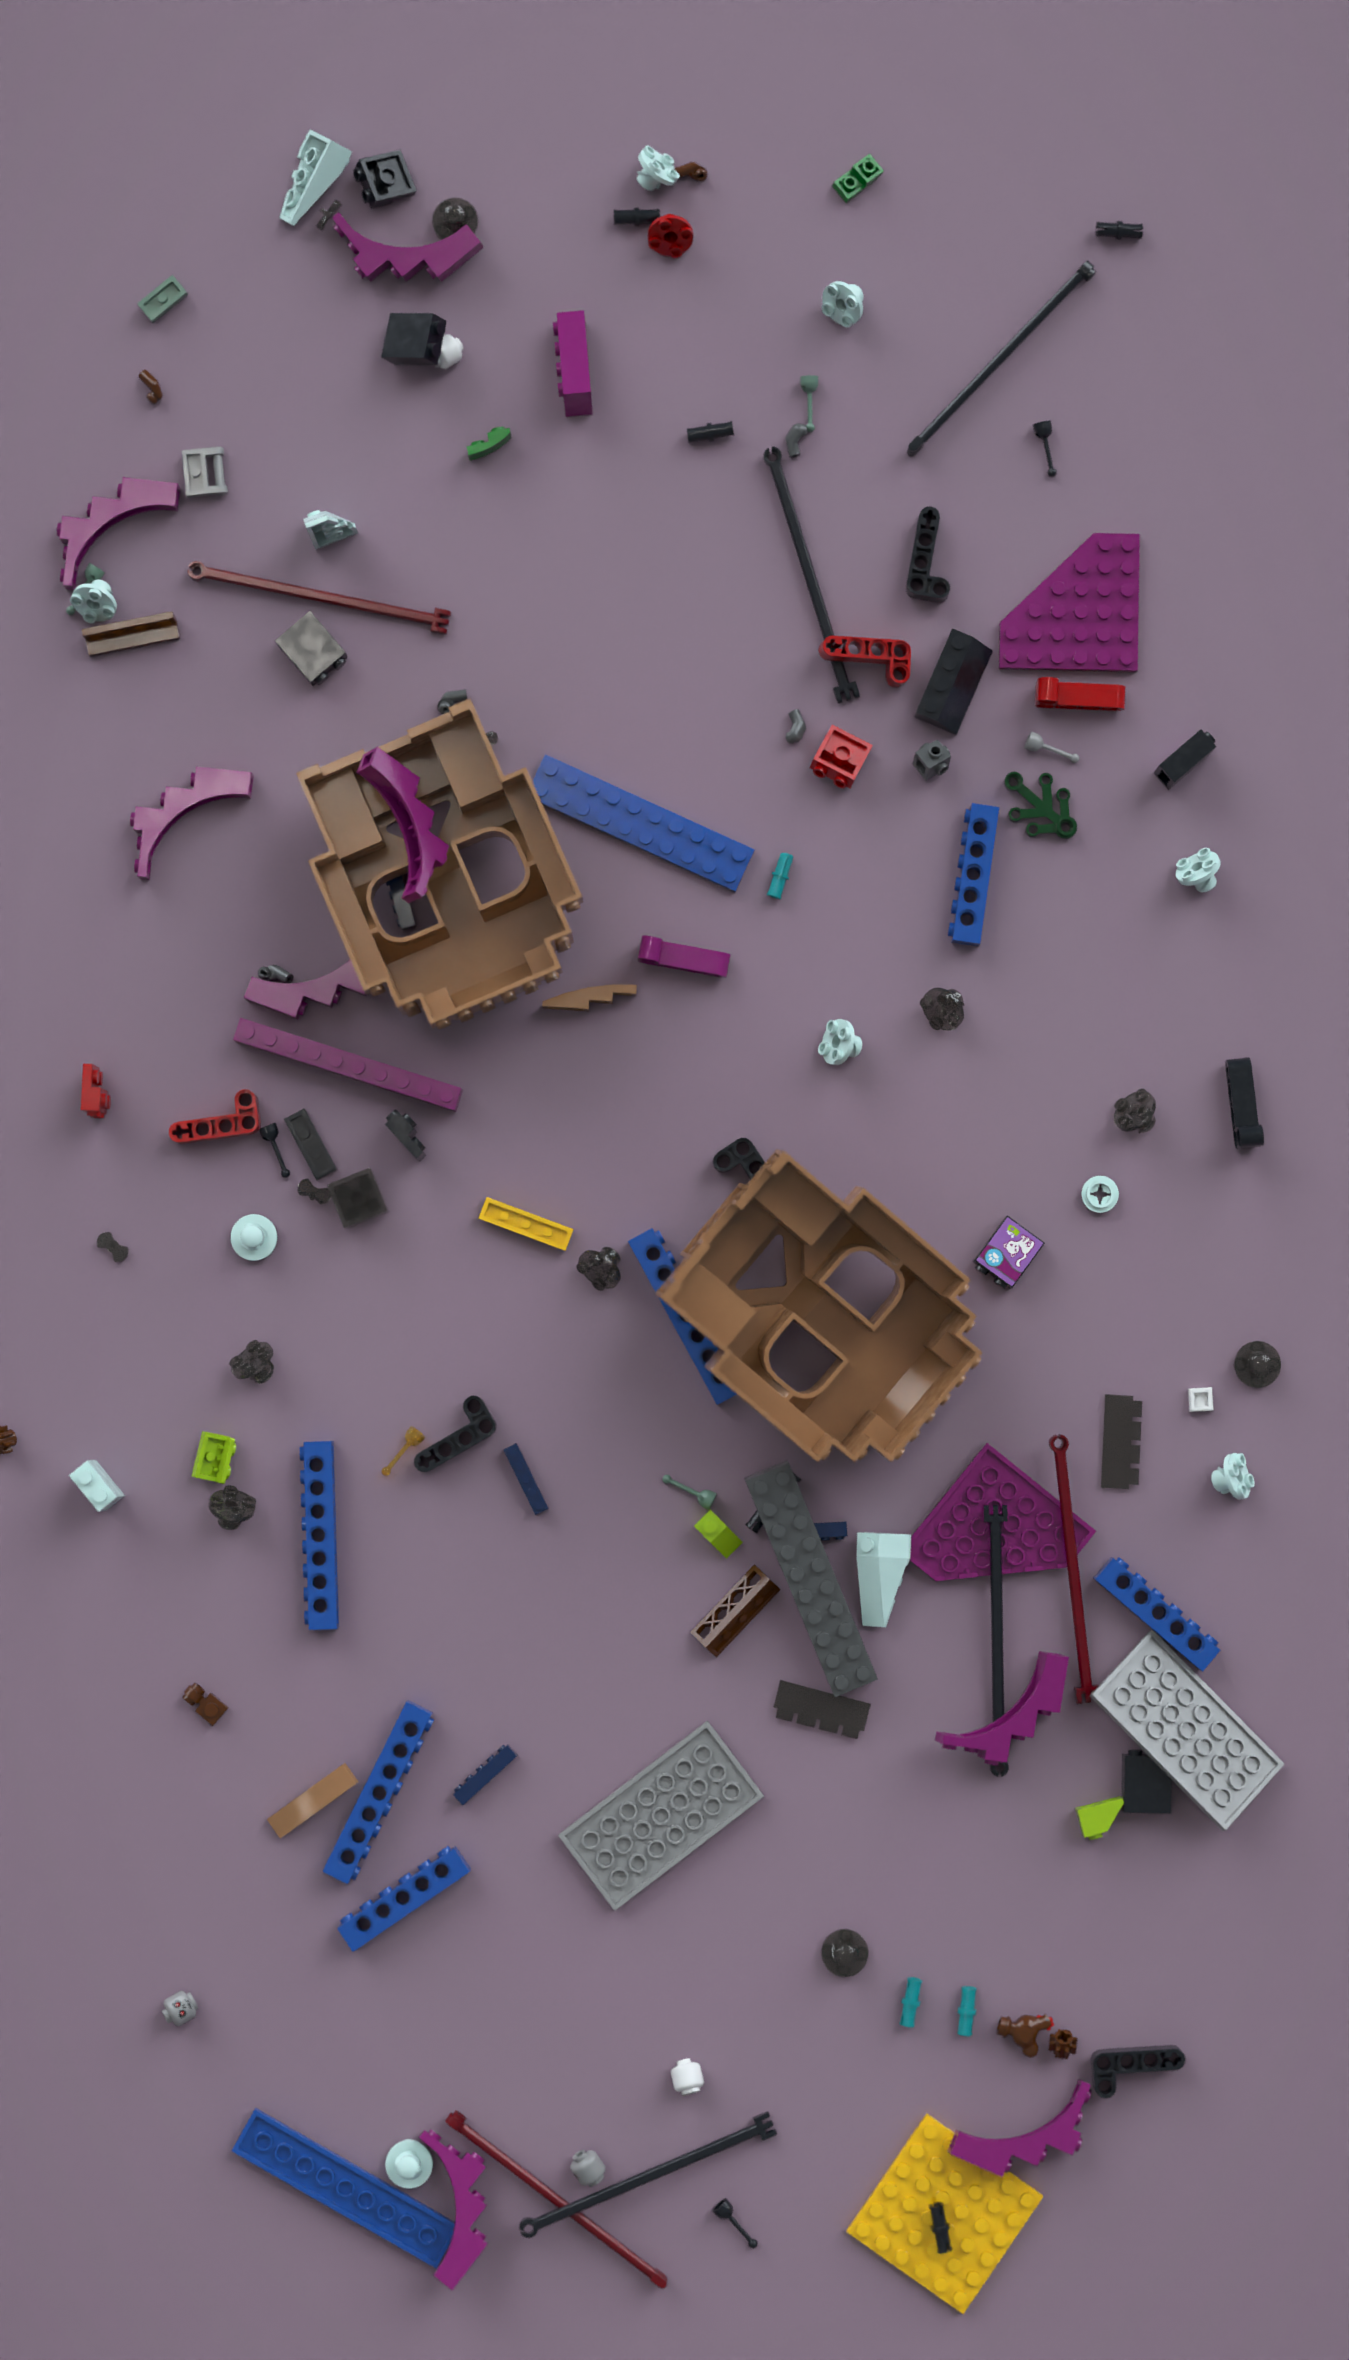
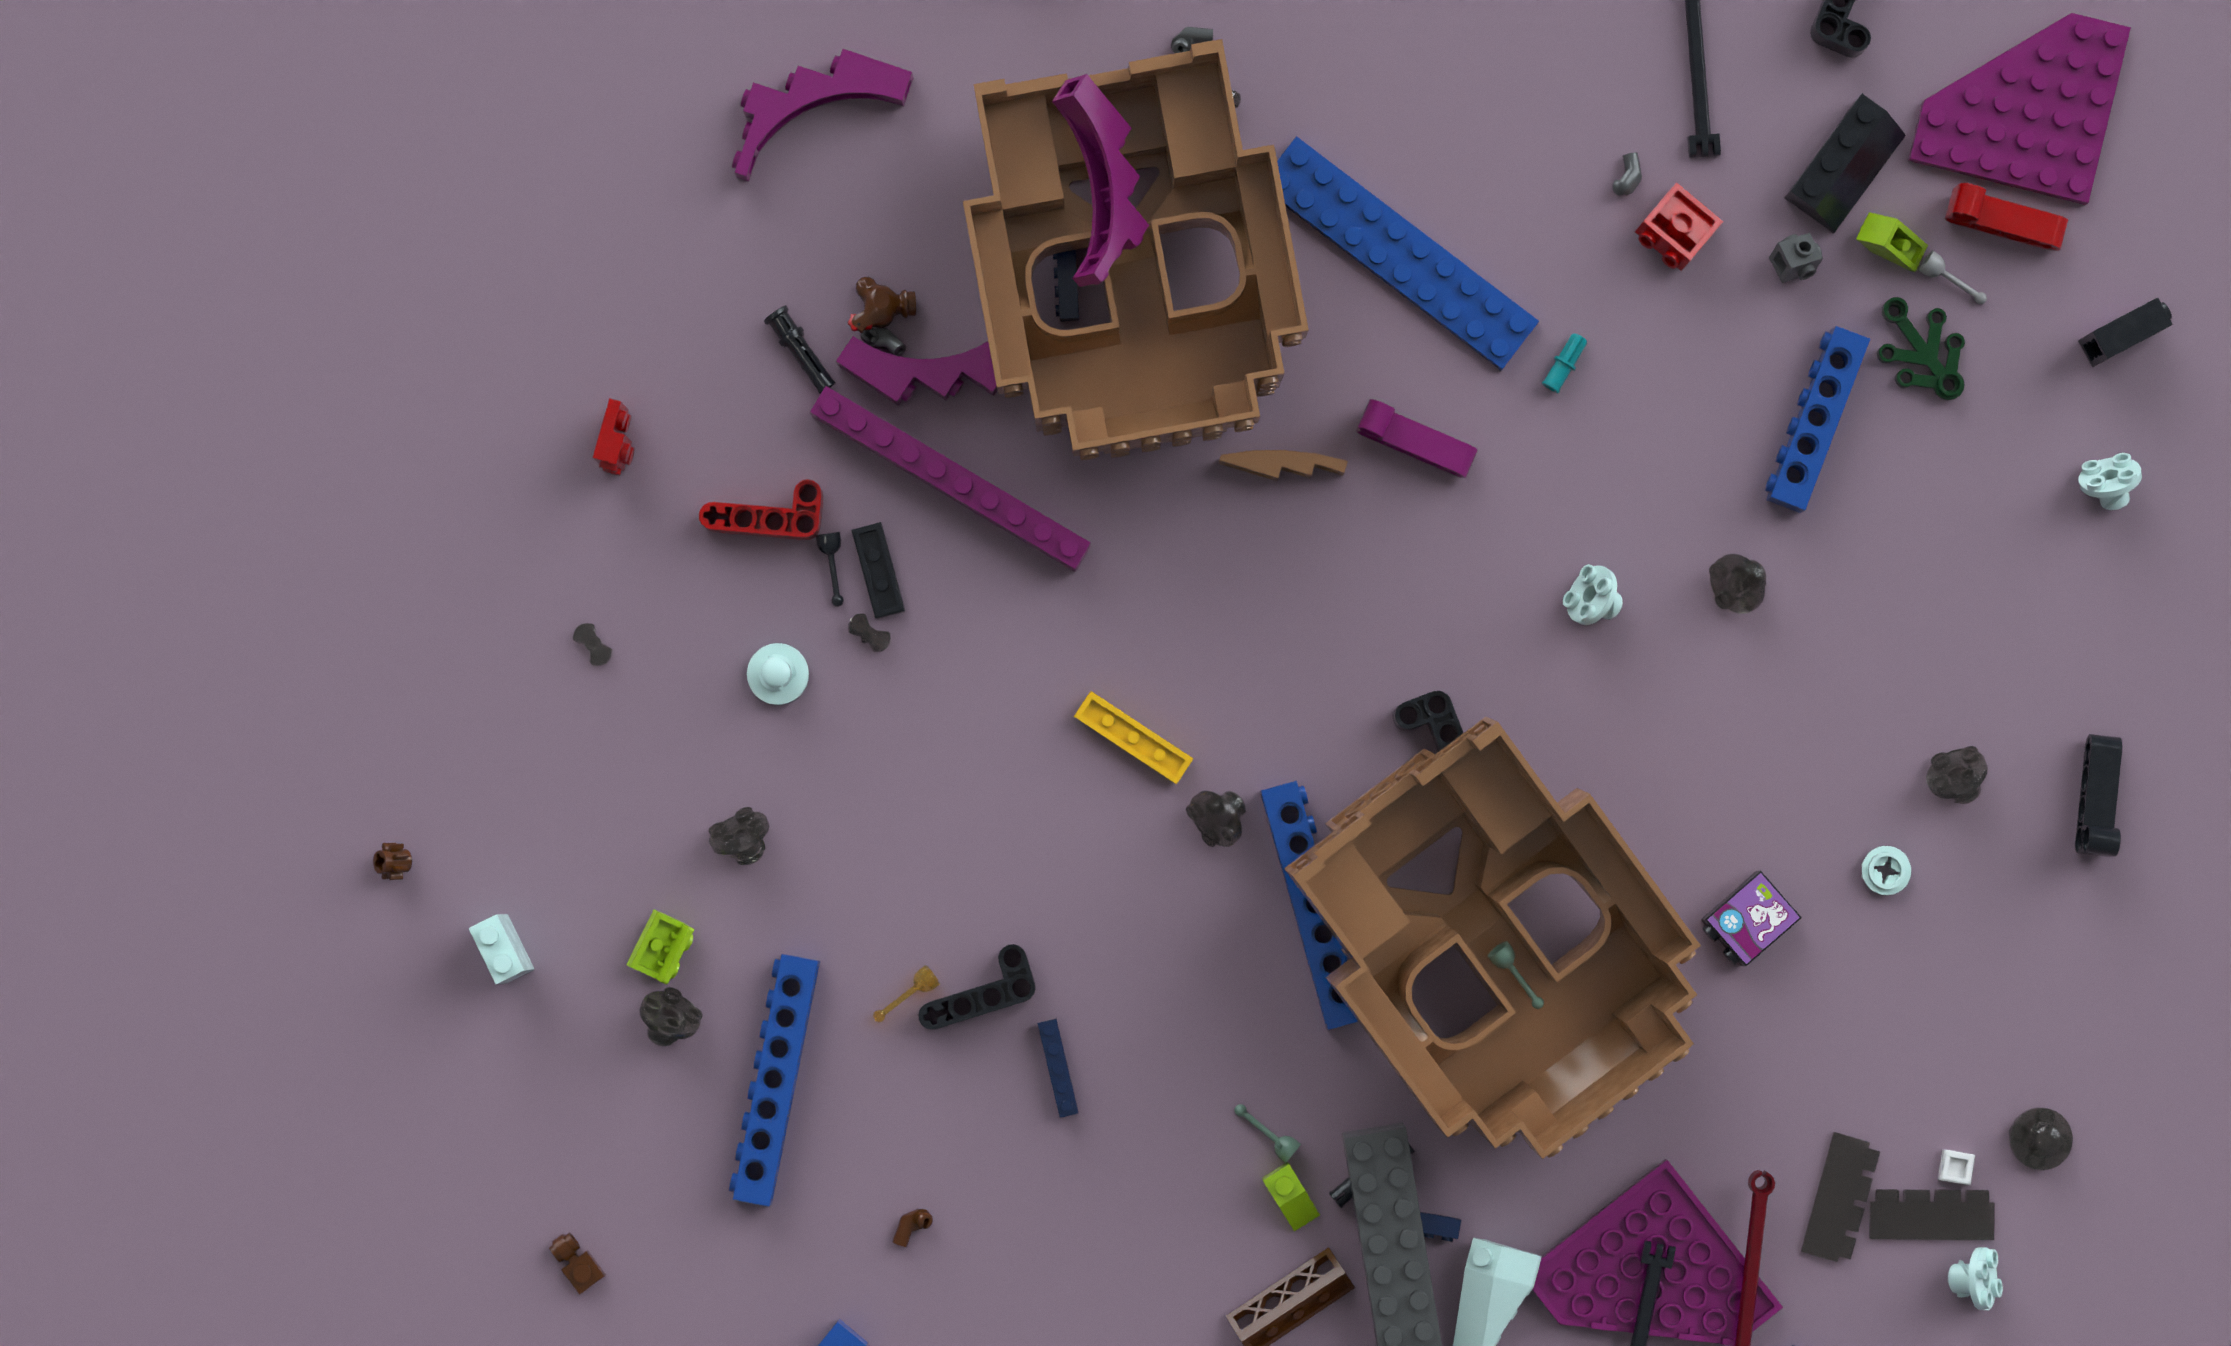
camera: 10 degrees right, 0 degrees up
clear smoke brick [327,1168,389,1229] -> none
black plate [385,1109,426,1161] -> none
red beam [818,636,911,688] -> none
none -> black pin [764,305,836,394]
none -> reddish brown animal [847,277,916,333]
none -> reddish brown arm [892,1209,933,1247]
none -> sand green hinge [1488,941,1544,1009]
none -> lime slope [1856,212,1928,272]
none -> clear smoke windscreen [1869,1189,1995,1240]

